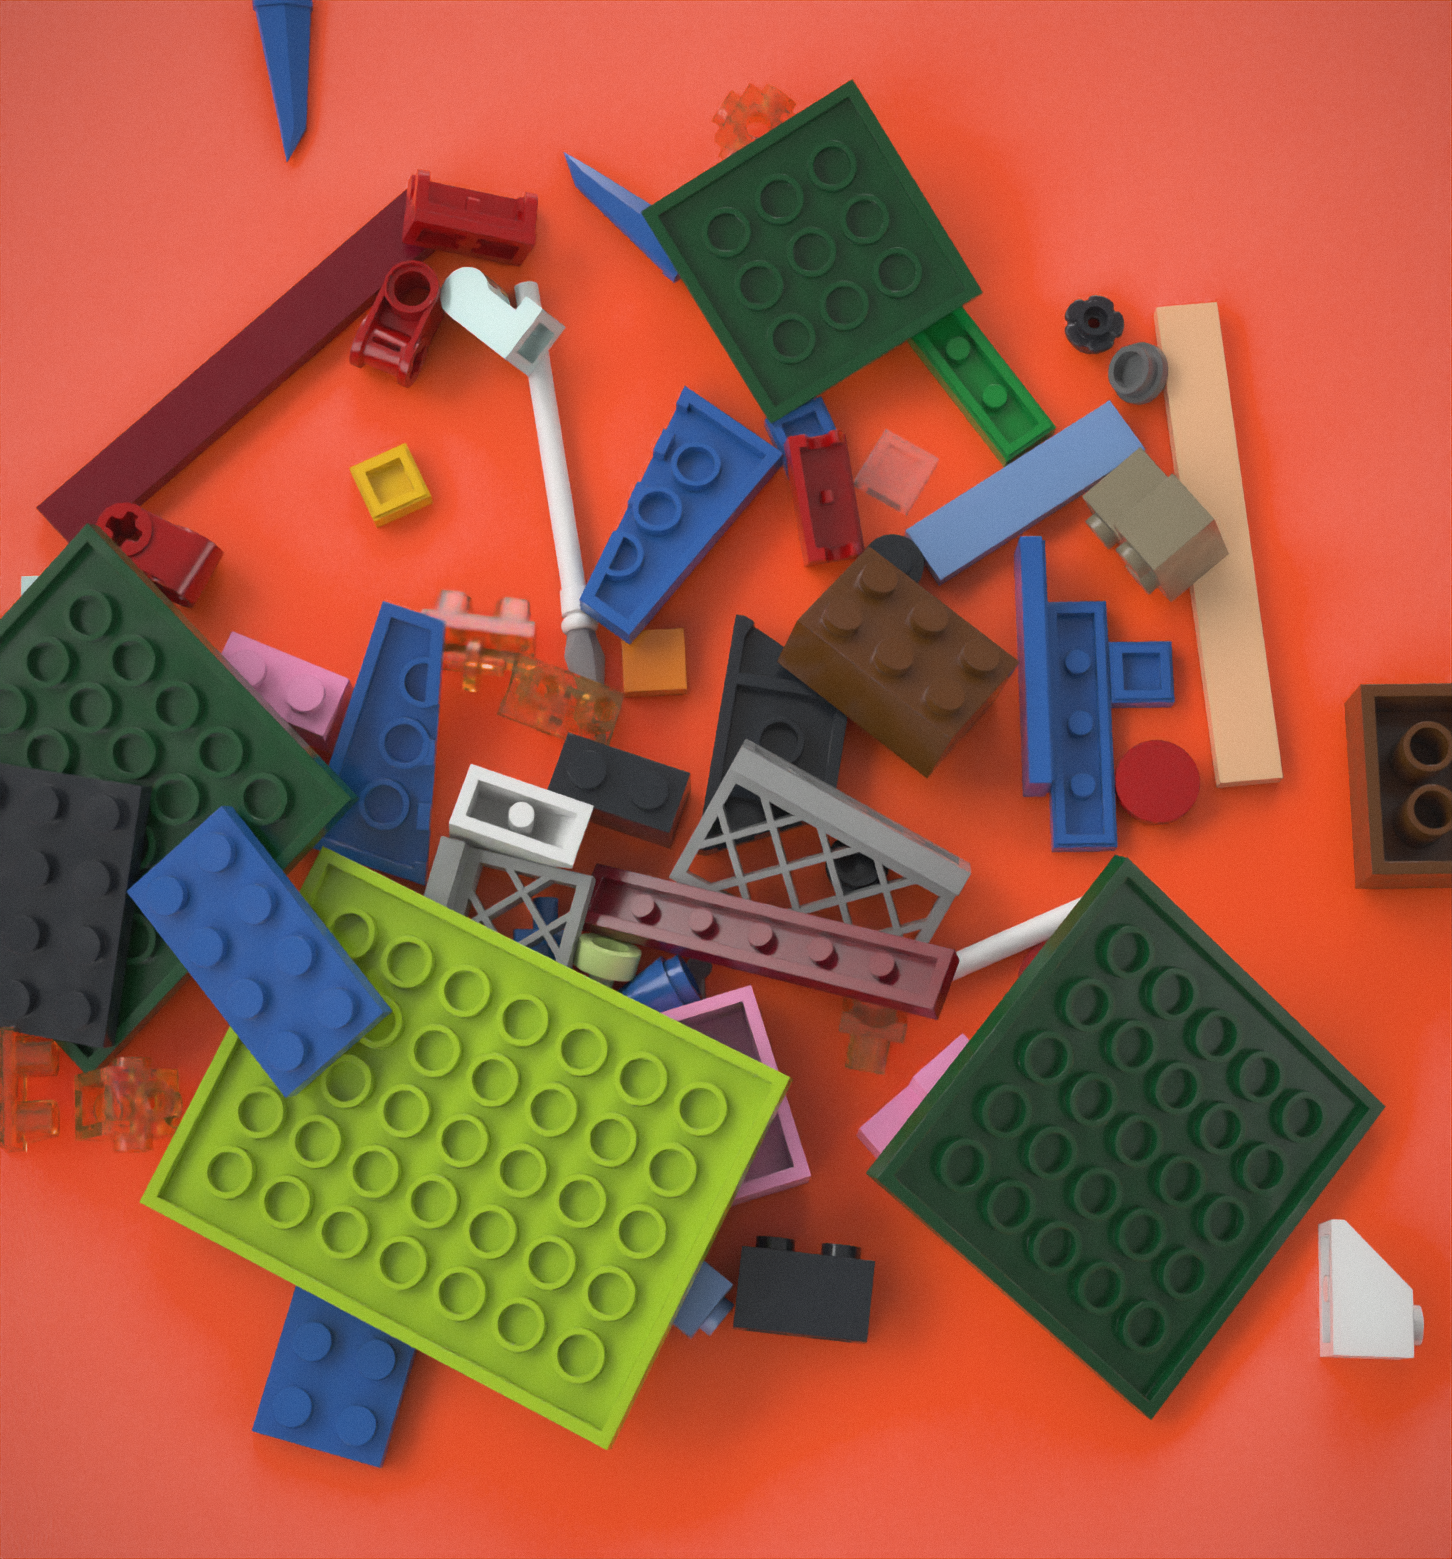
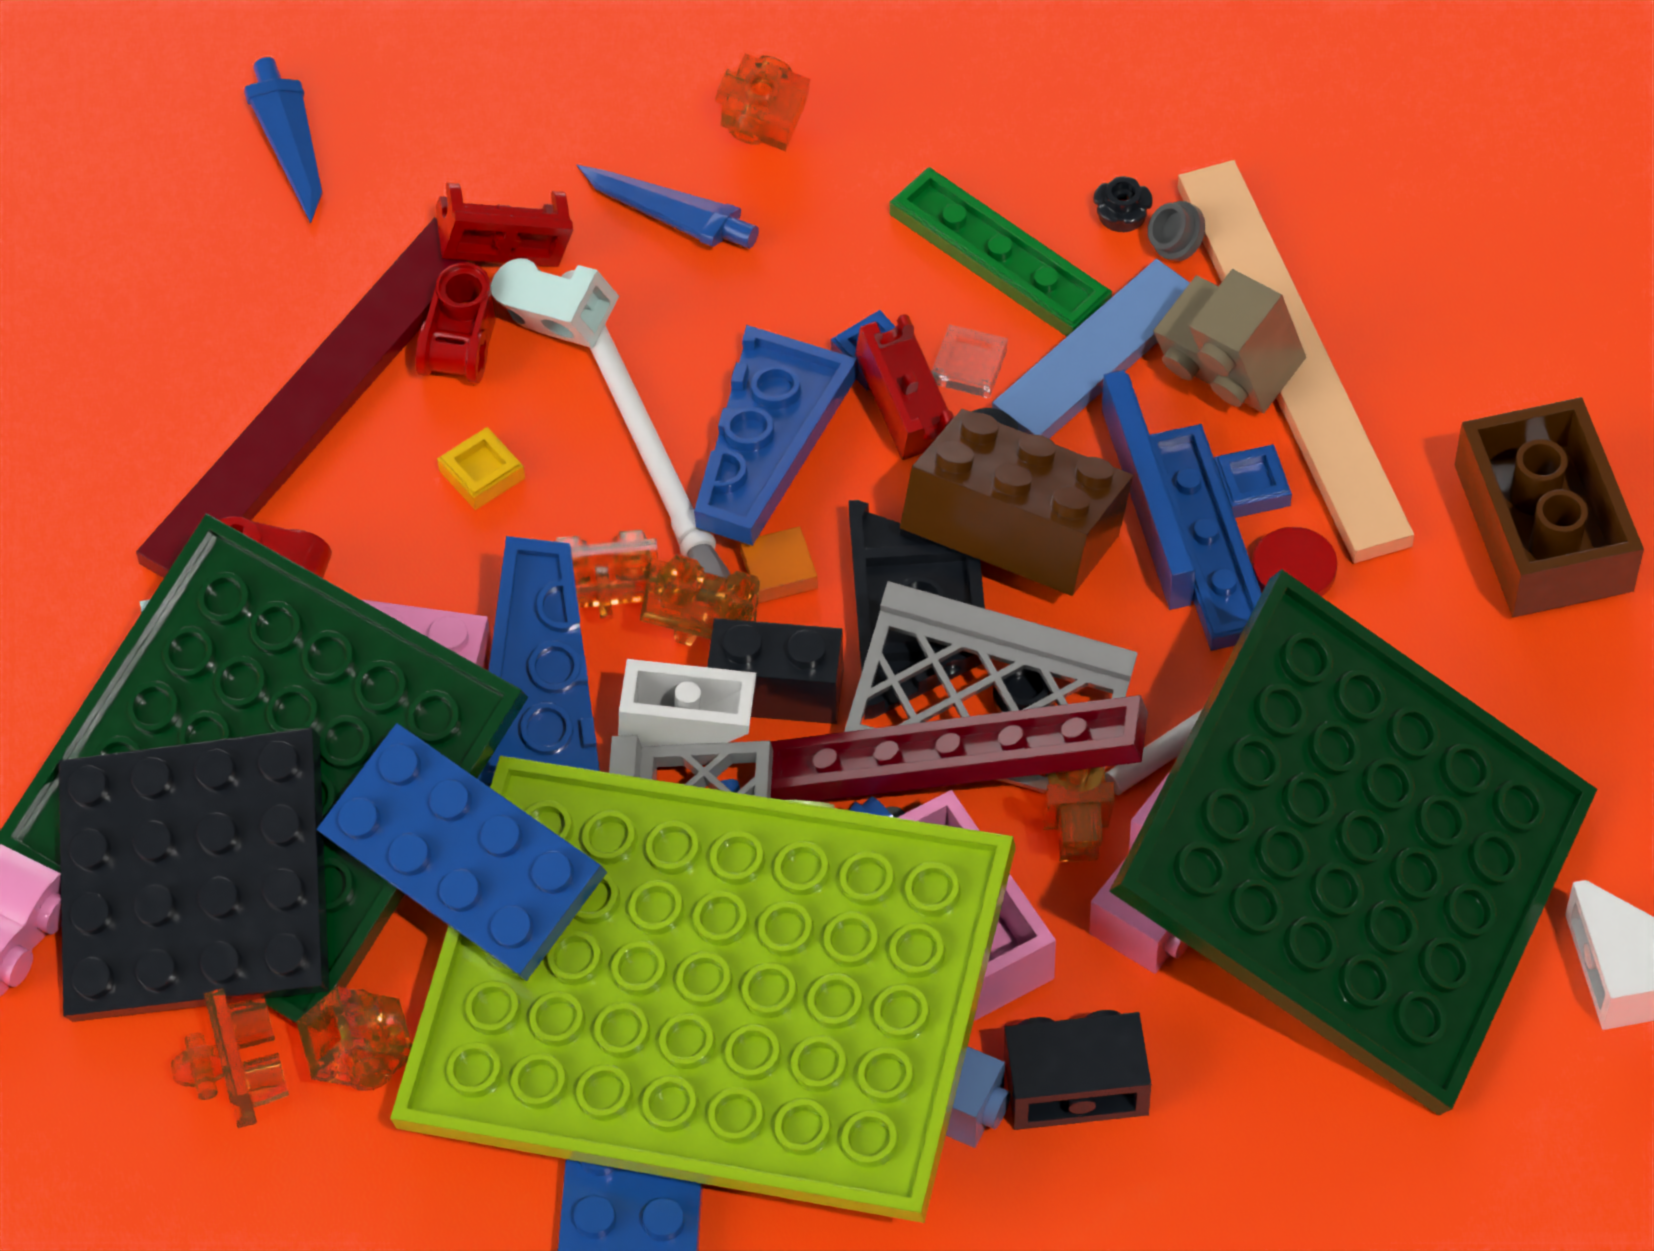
camera: 10 degrees left, 20 degrees down
dark green plate [641,79,983,424] -> none

